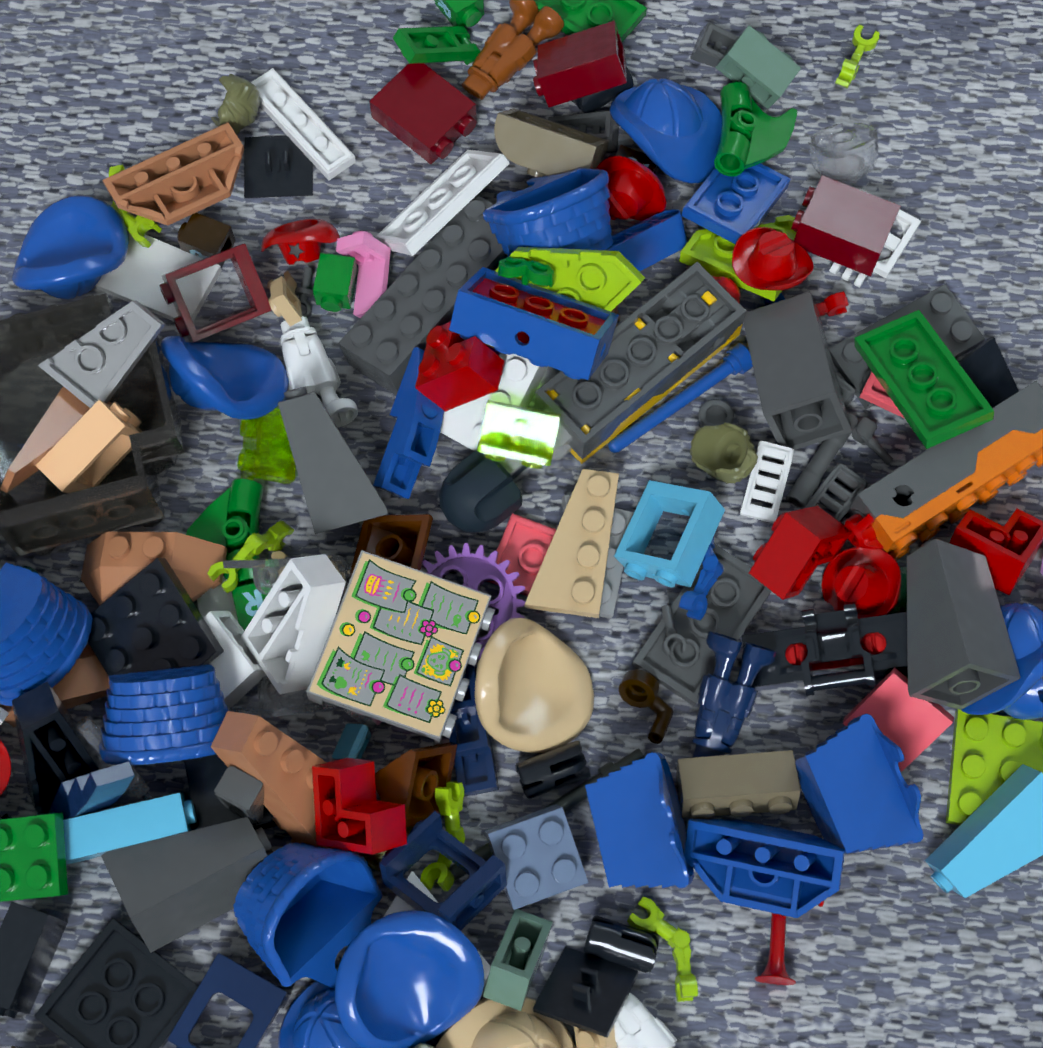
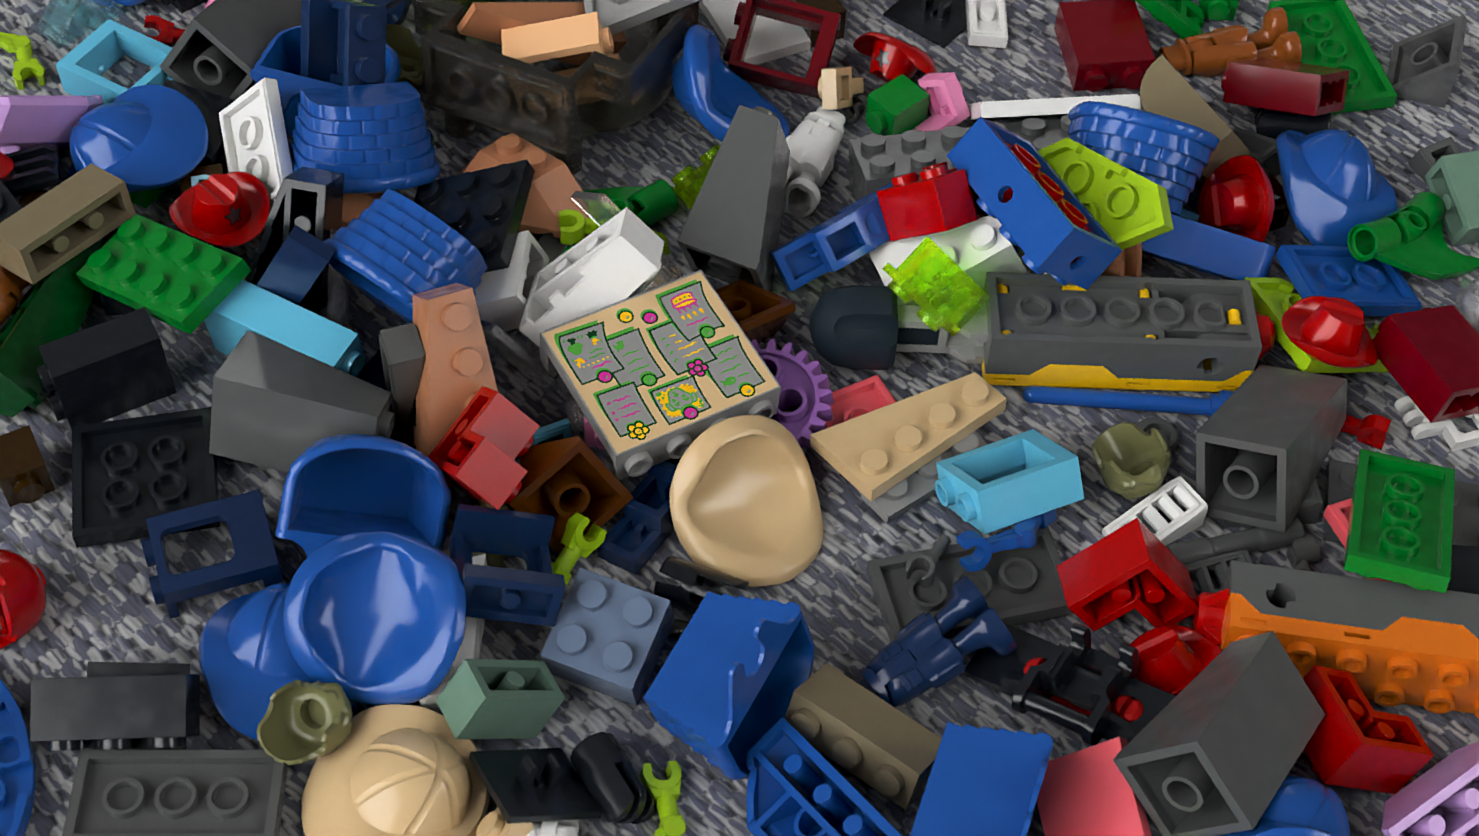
camera: 40 degrees right, 20 degrees down
green piece [498,257,554,287] -> none
dark brown plate [619,669,673,744] -> none

